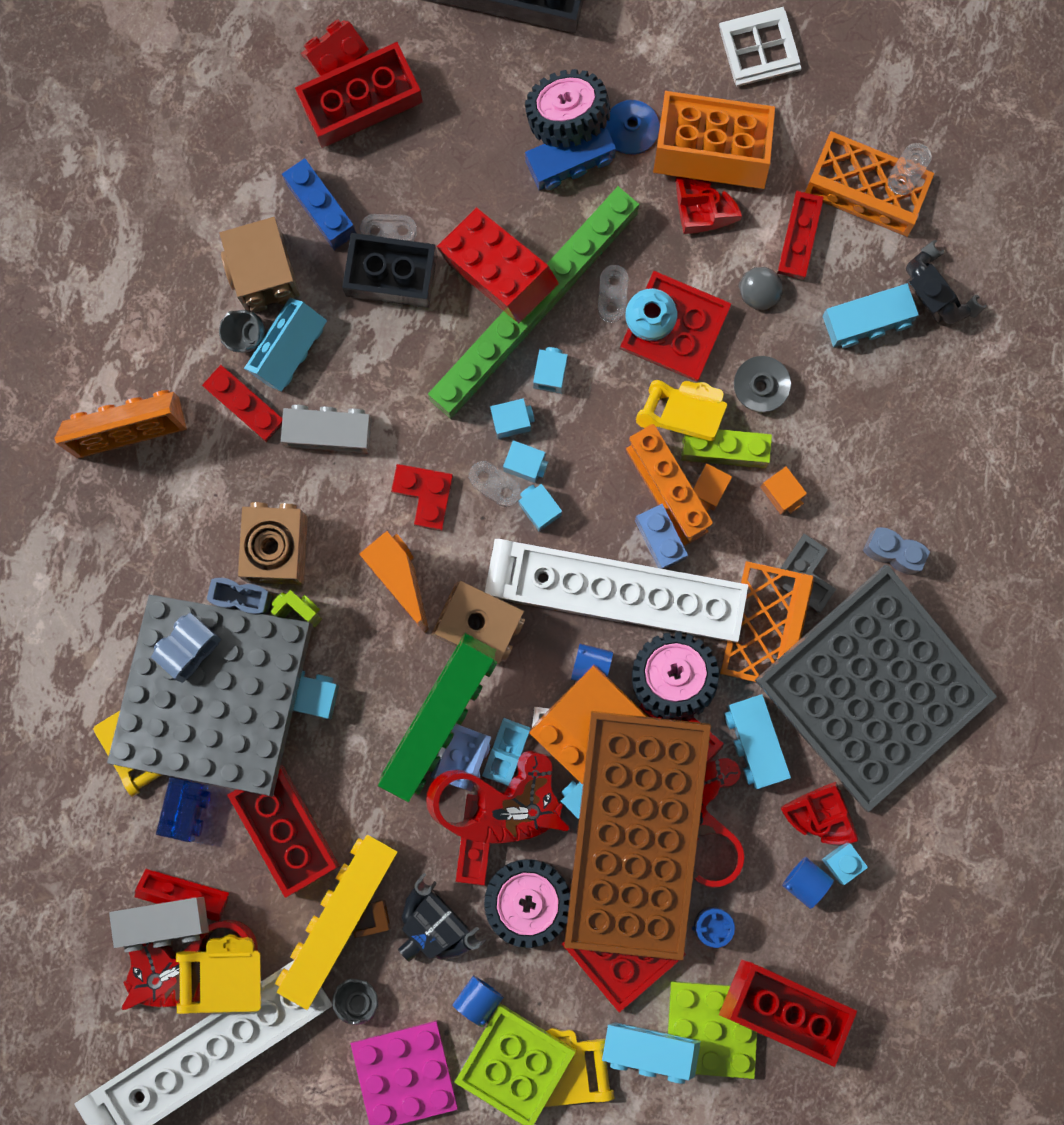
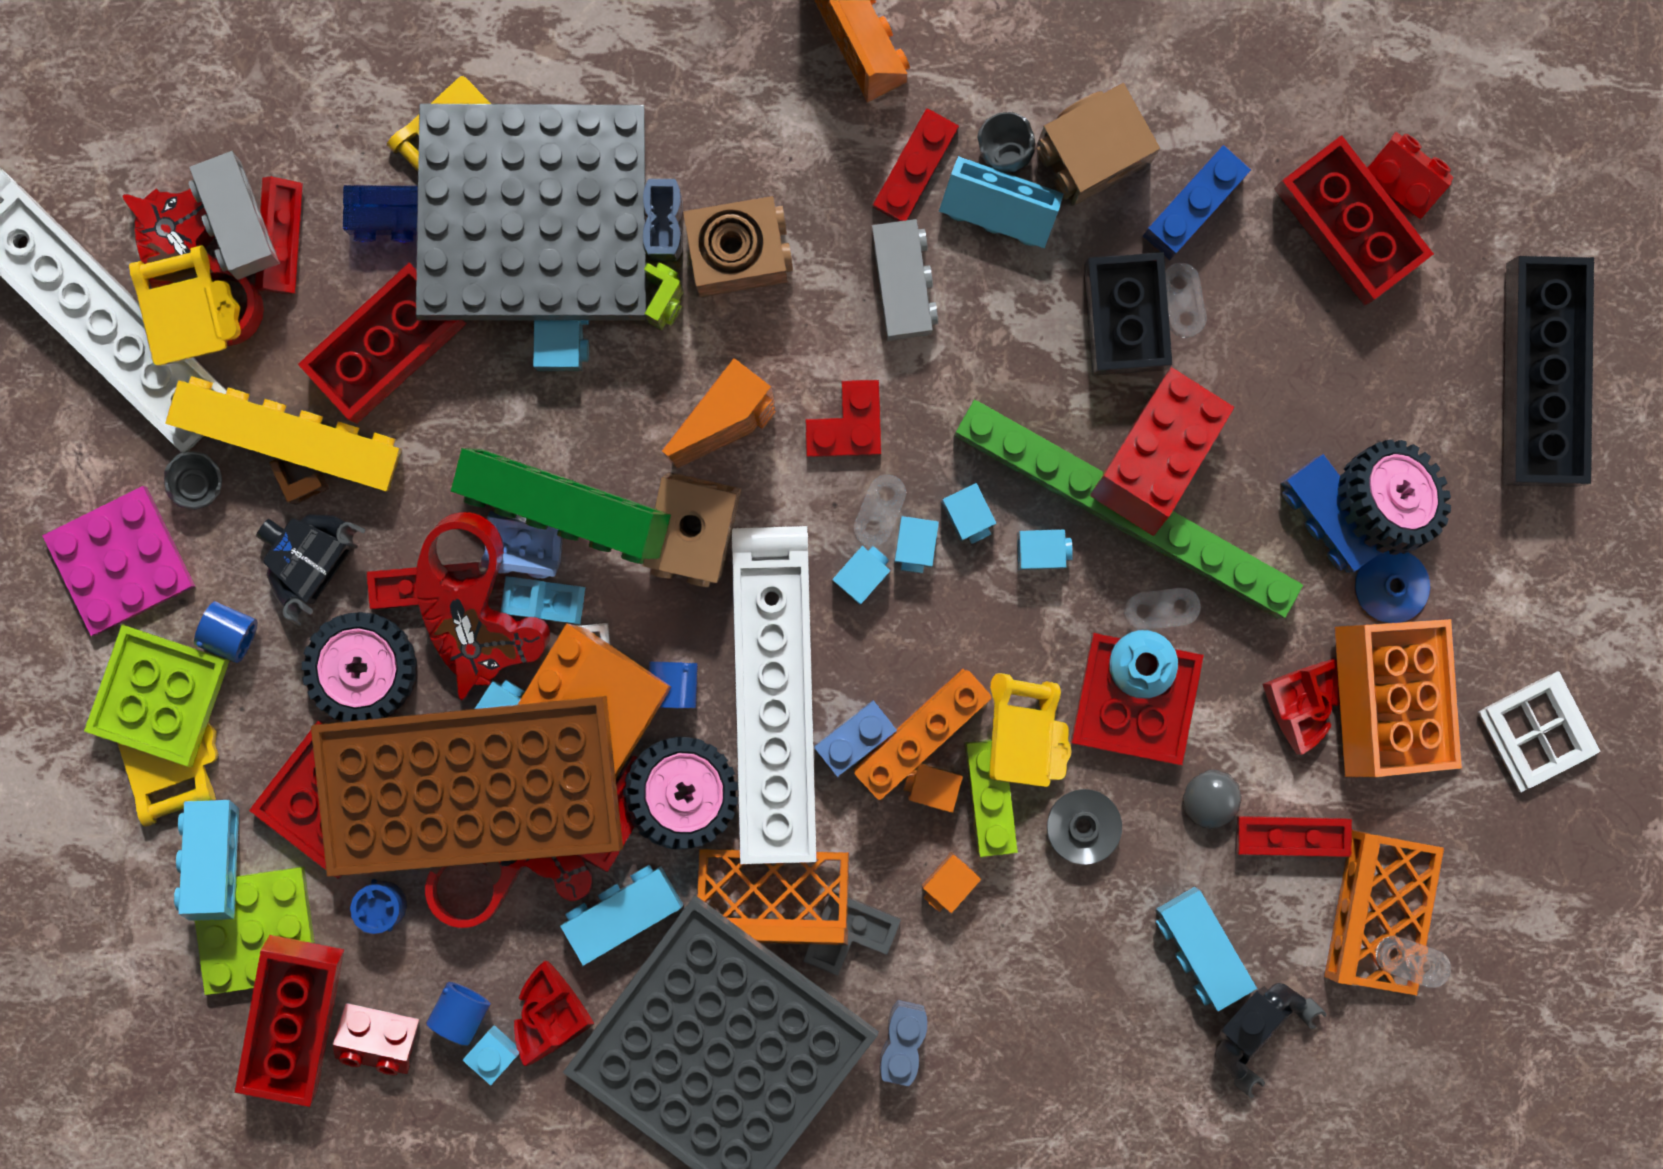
camera: 75 degrees right, 5 degrees up
sand blue brick [151,613,221,683] -> none
none -> bracket [333,1003,419,1076]

